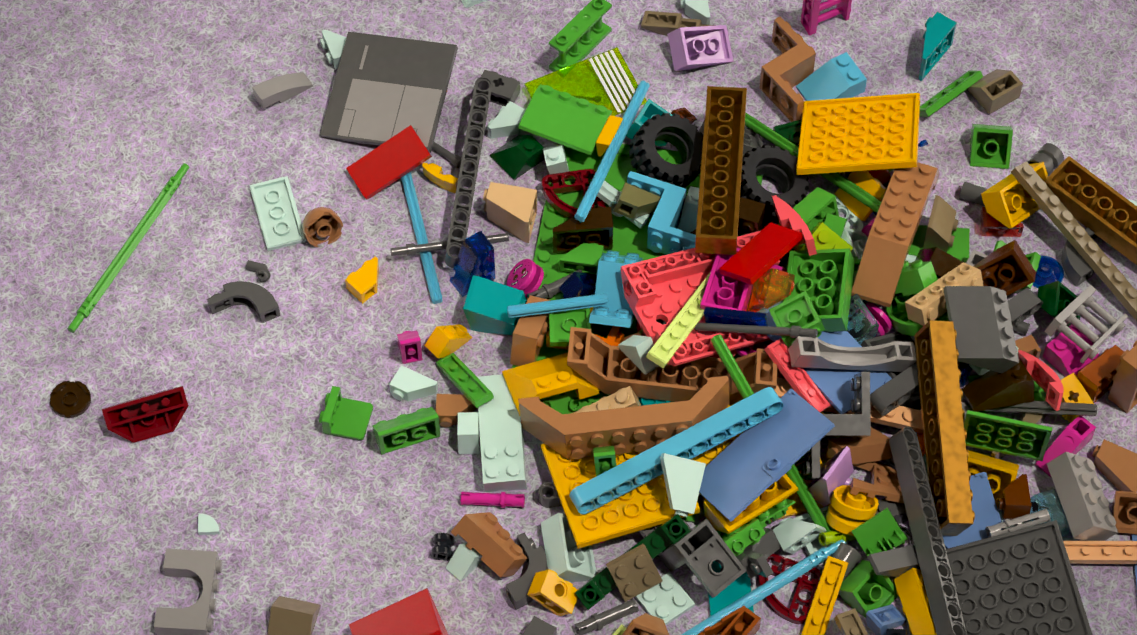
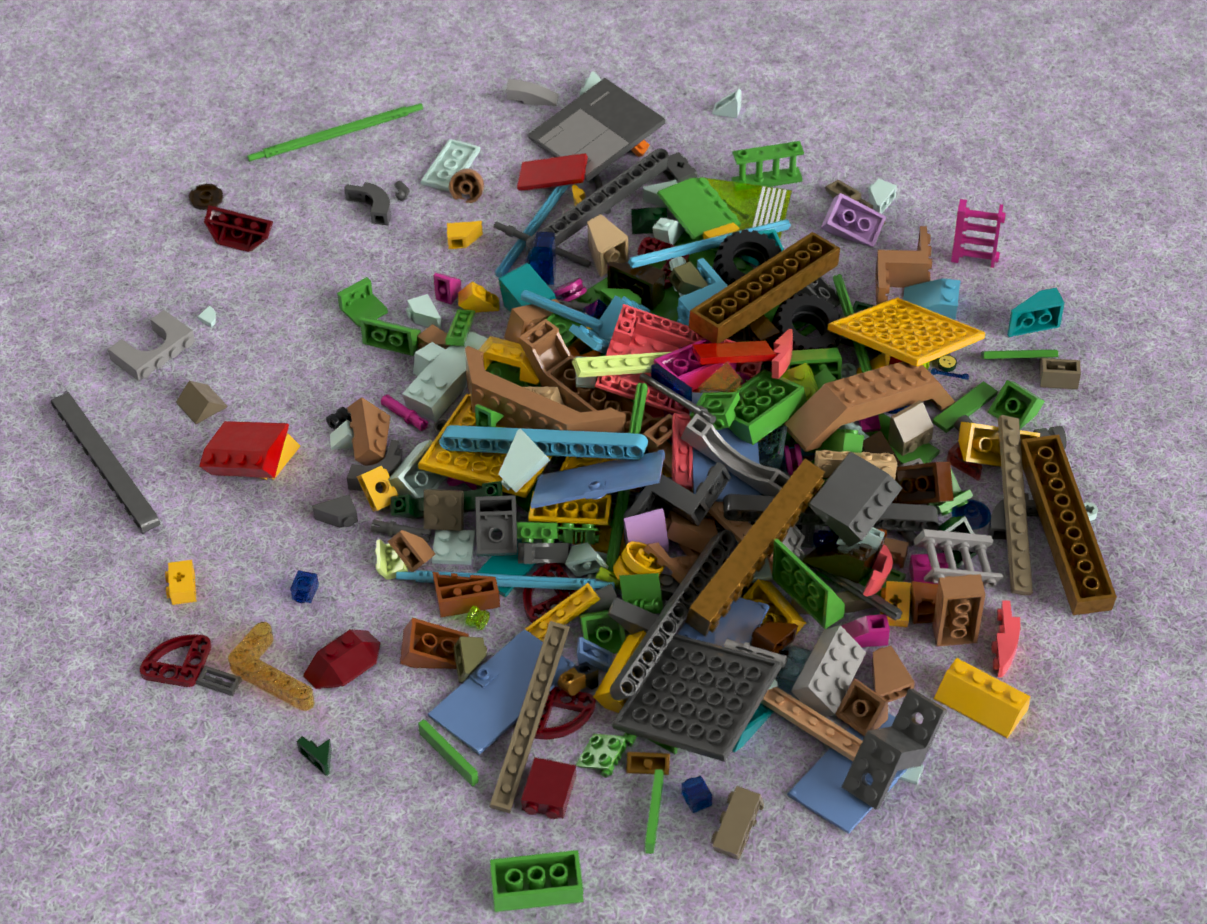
camera: 40 degrees right, 10 degrees down
none -> bright green tile [932,381,998,433]

